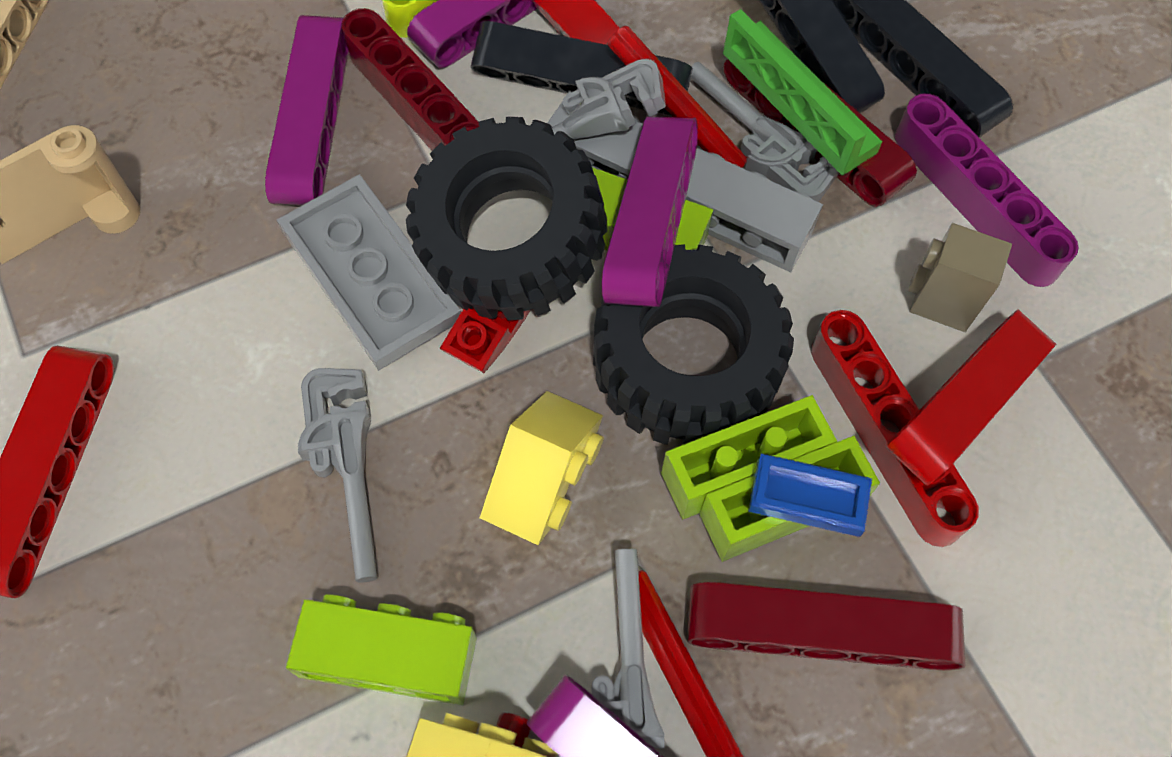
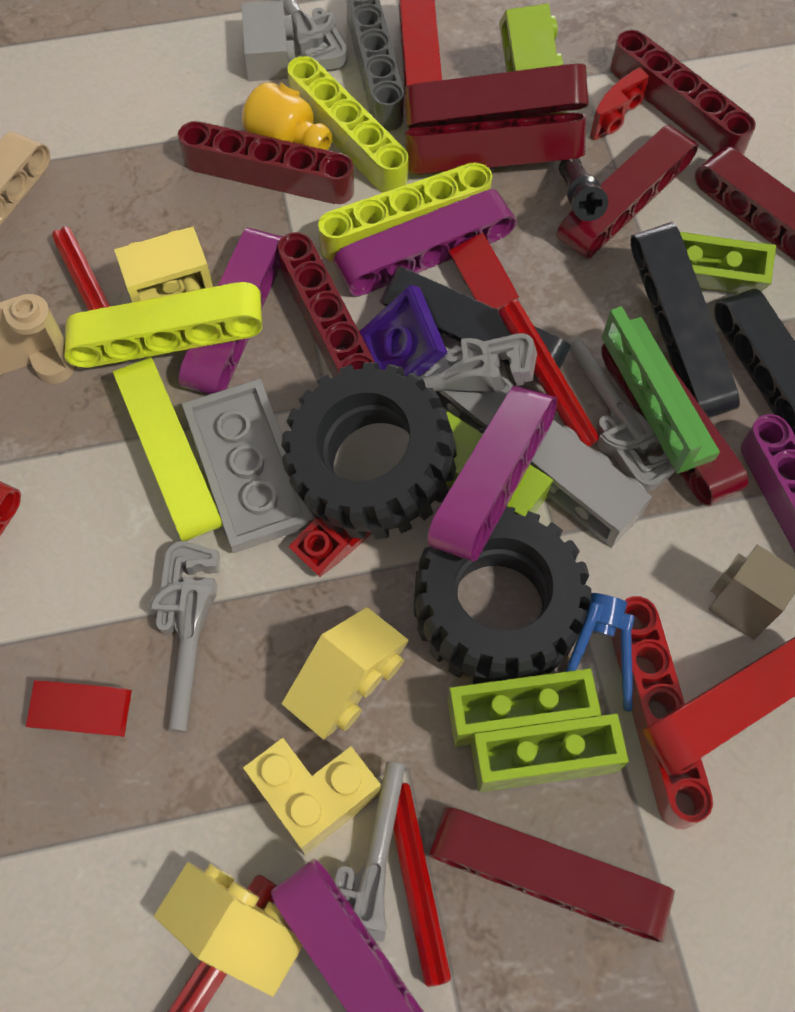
camera: 15 degrees right, 0 degrees up
lime brick [286,594,477,705] -> none
blue tile [748,454,872,537] -> none
none -> red slope [25,680,132,737]
none -> red axle [52,226,110,311]
none -> neon yellow beam [64,282,263,368]
none -> neon yellow beam [113,357,223,541]
none -> light yellow brick [114,226,213,302]
none -> light yellow brick [243,738,381,855]
none -> dark purple tile [359,284,448,377]
none -> blue plant [565,593,635,712]

